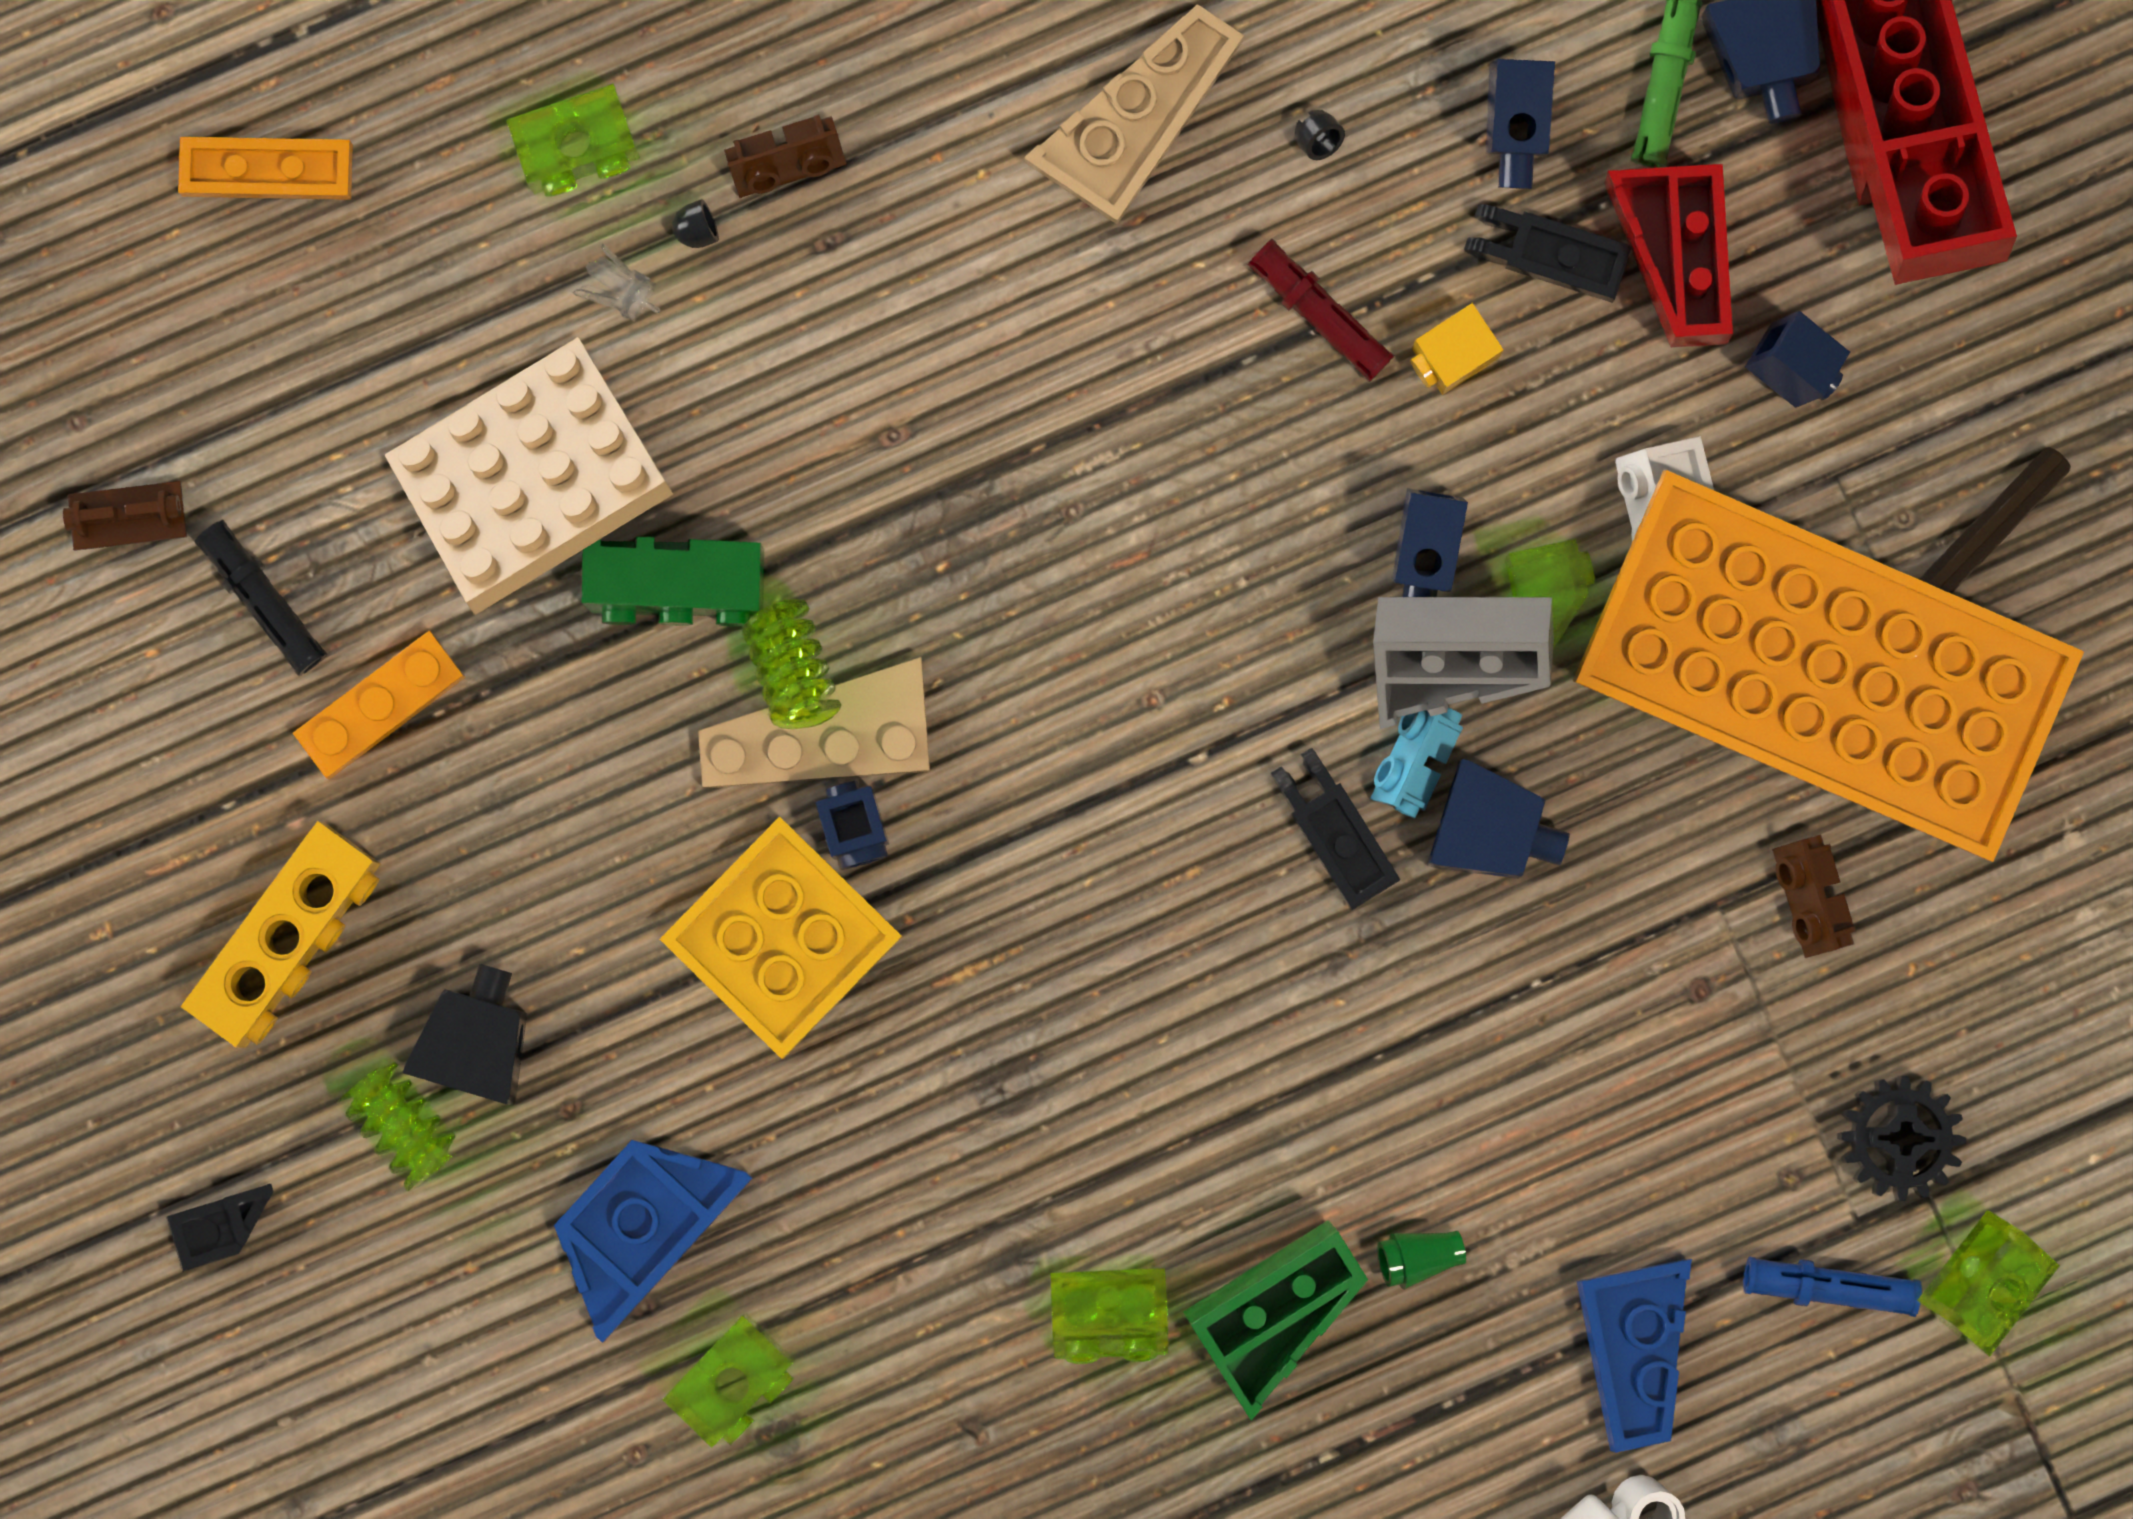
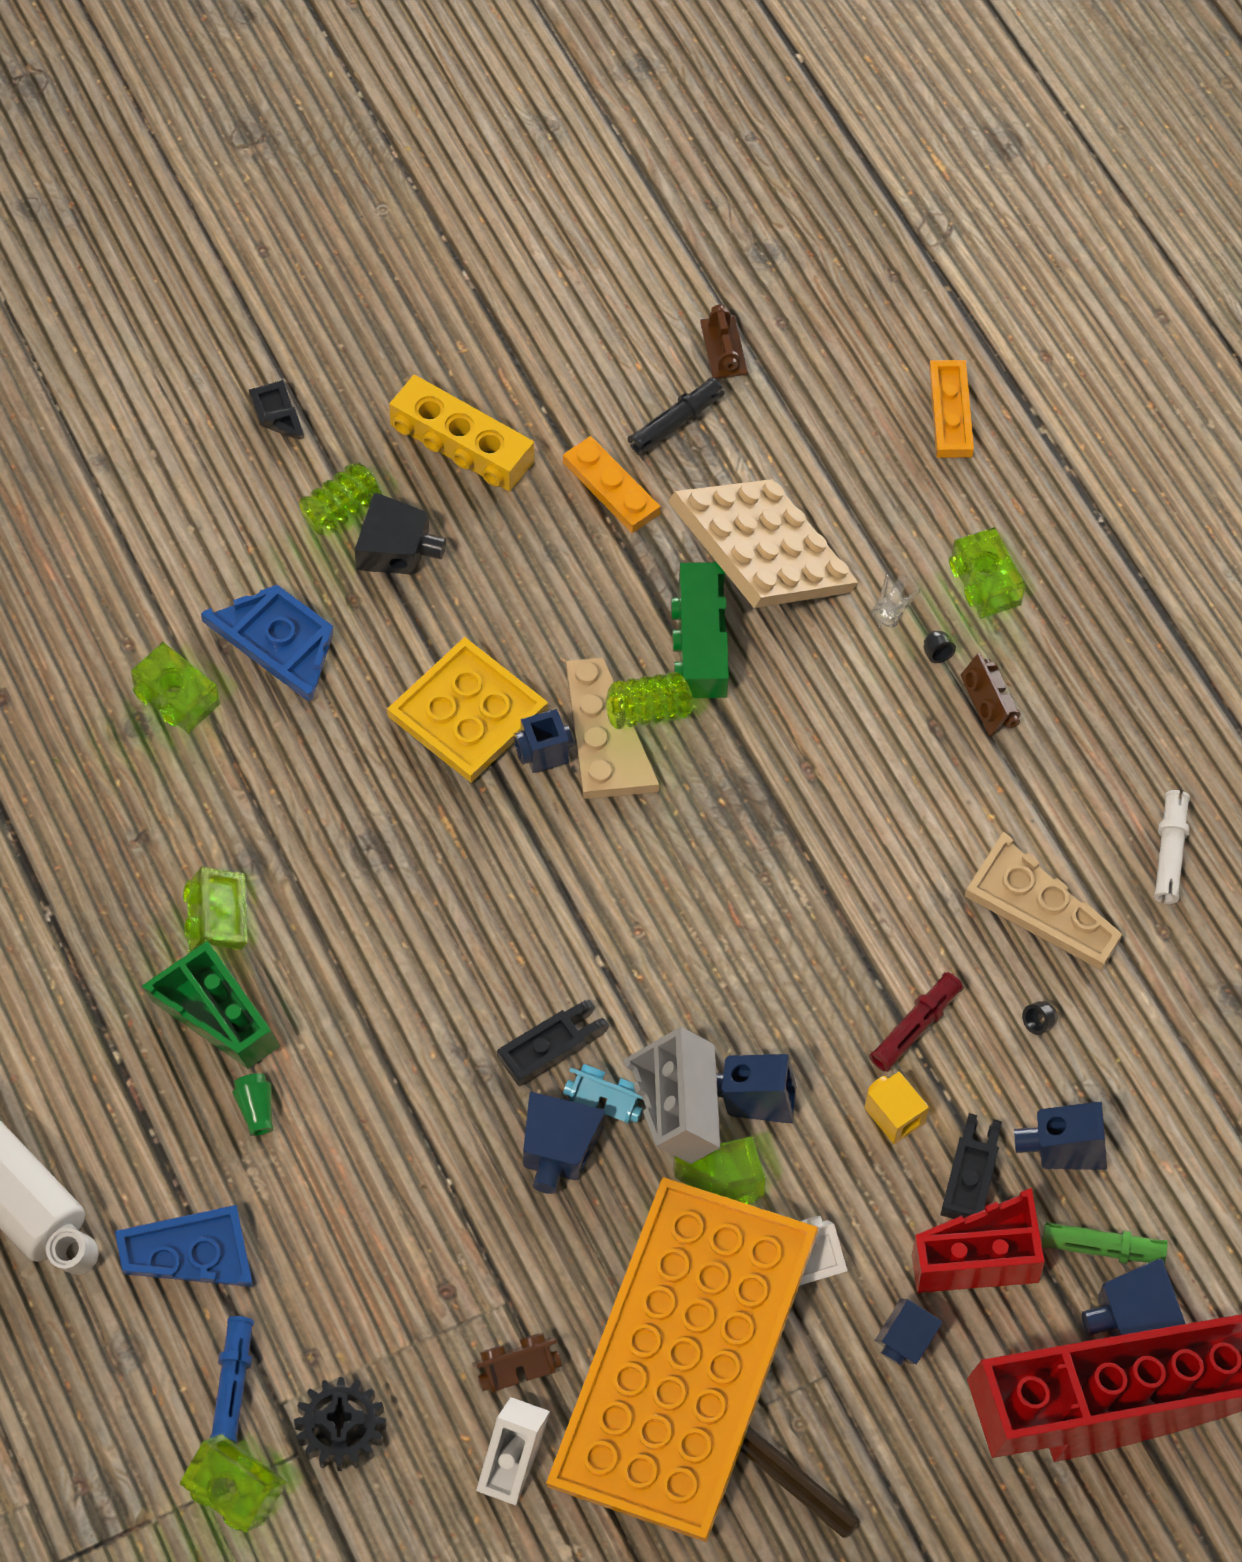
camera: 80 degrees right, 25 degrees down
none -> white slope [476,1397,550,1505]

